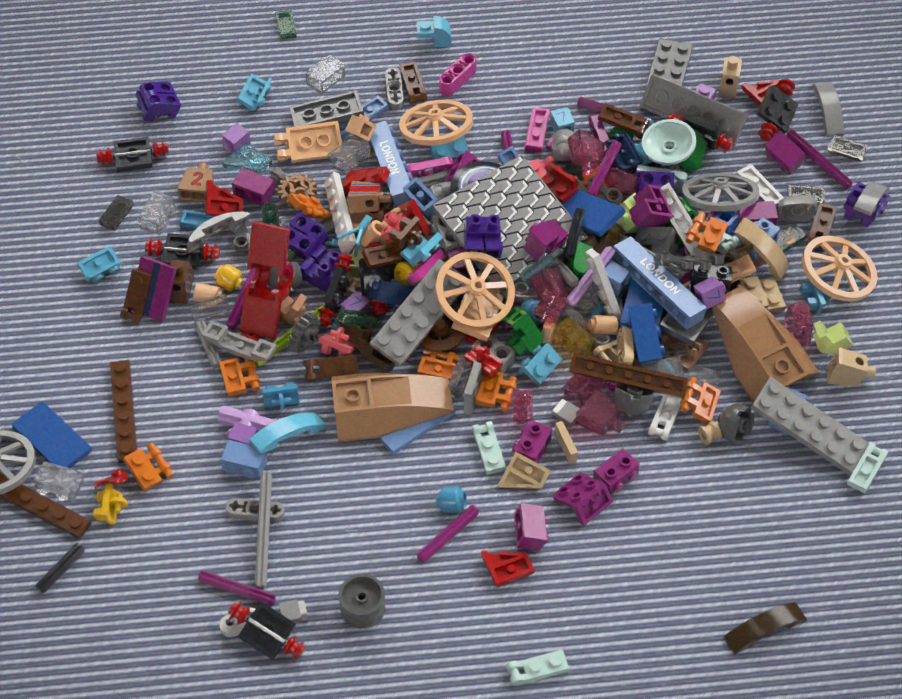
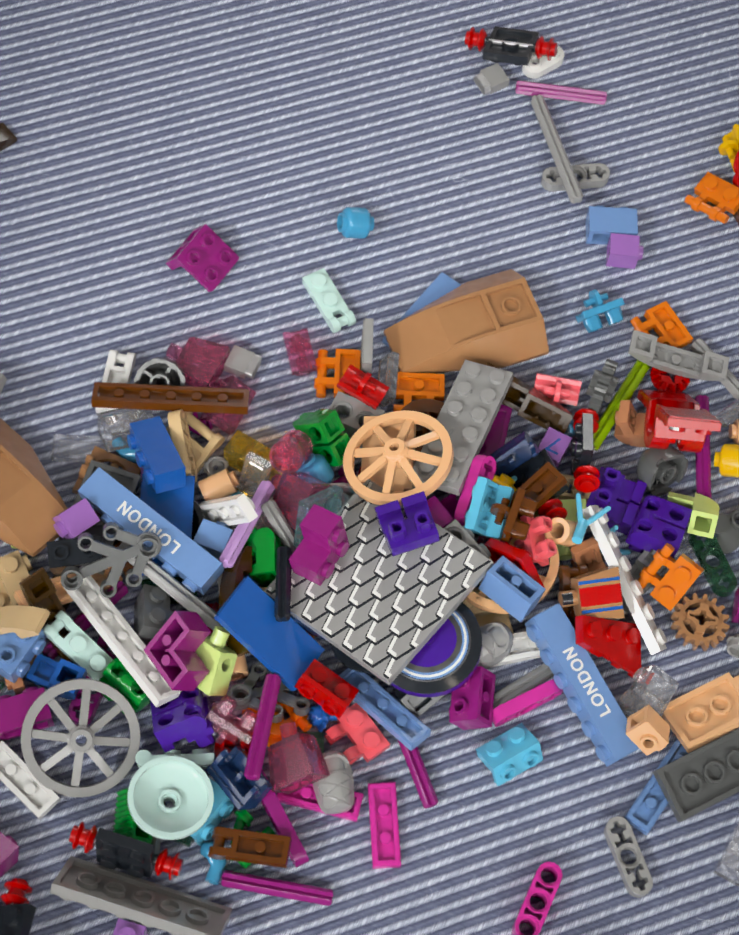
camera: 160 degrees right, 10 degrees up
lavender piece [217,406,277,432] -> none
medium azure slope [249,413,327,454] -> none
reddish brown plate [303,354,359,380] -> none
clear green beam [336,309,380,328] -> none
dark grey wheel [339,574,386,628] -> none
plate [399,61,427,104] -> none
light nougat wheel [399,100,473,146] -> none
magenta axle [417,505,479,563] -> none
red wing [481,550,535,588] -> none
tan wing [497,452,551,489] -> none
light aqua plate [506,649,569,686] -> none
magenta brick [512,420,552,463] -> none
brick [513,503,549,551] -> none
medium azure bracket [517,342,563,386] -> none
medium azure brick [550,107,575,133] -> none
tan tile [555,421,578,465] -> none
magenta brick [593,448,640,495] -> none
orange plate [680,377,721,425] -> none
orange plate [686,212,728,254] -> none
tan wheel [698,421,722,445] -> none
dark grey cylinder [718,404,755,444] -> none

